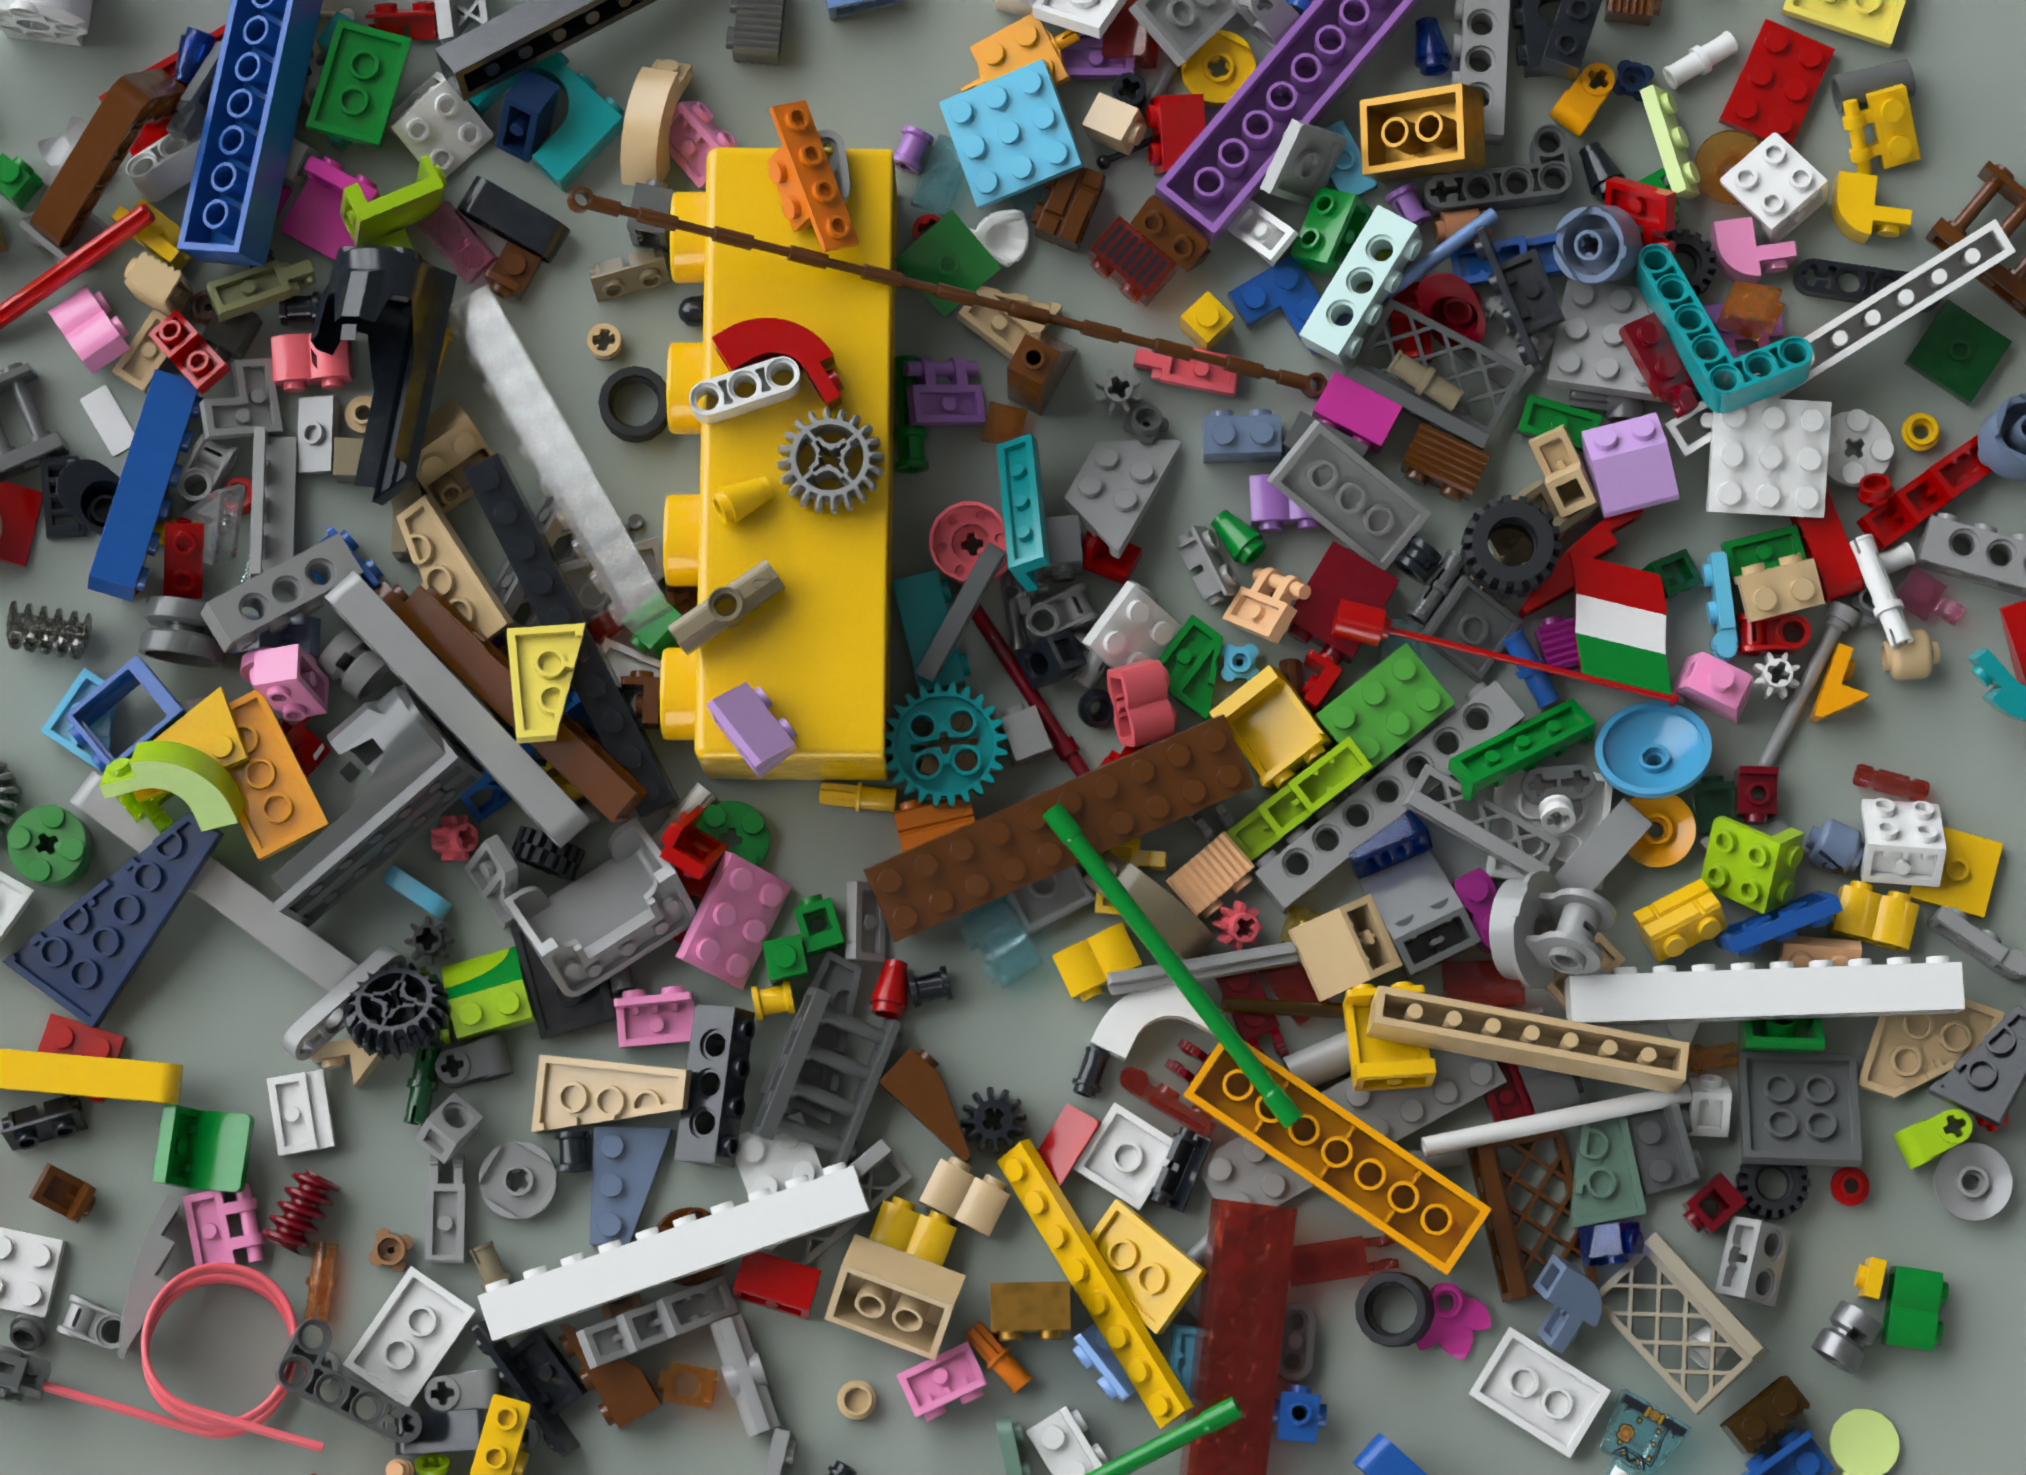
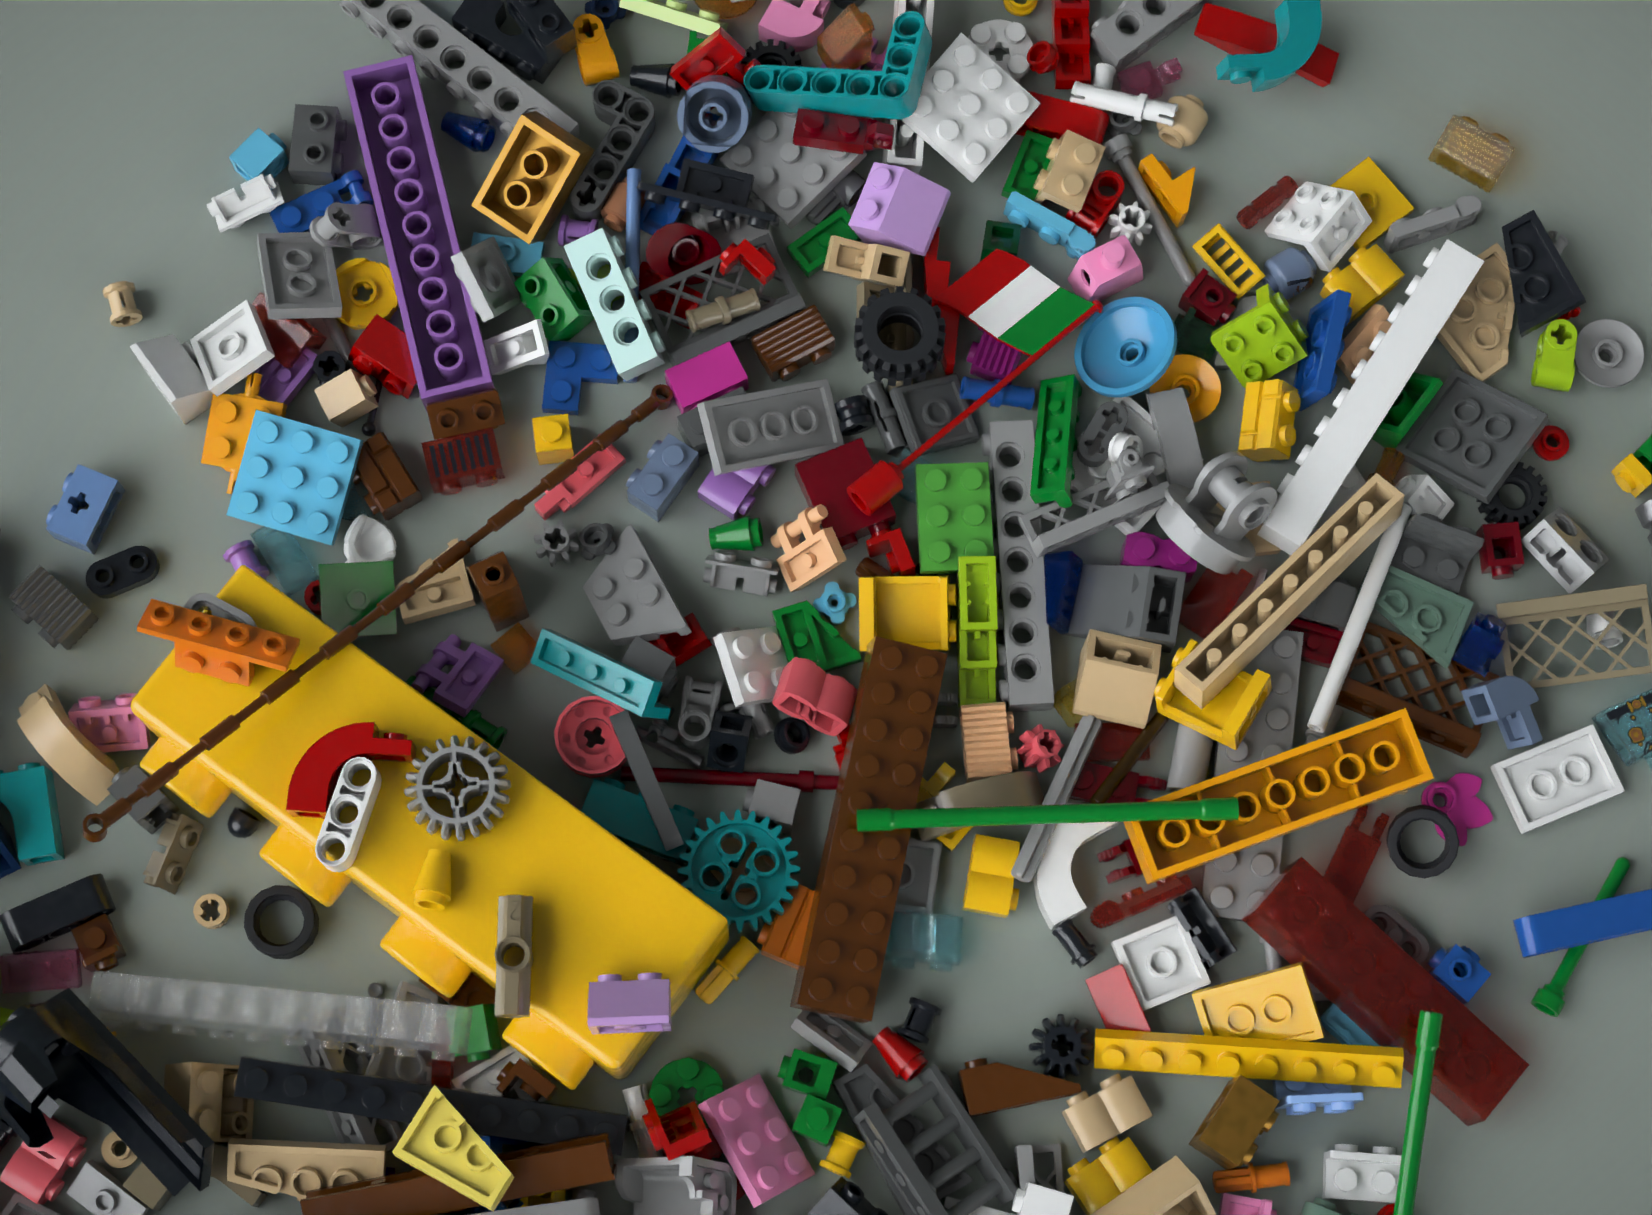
camera: 60 degrees left, 5 degrees down
none -> black plate [86,546,160,599]
none -> red bracket [719,239,776,286]
none -> light grey hinge [1104,449,1155,501]
none -> yellow slope [1192,223,1266,300]

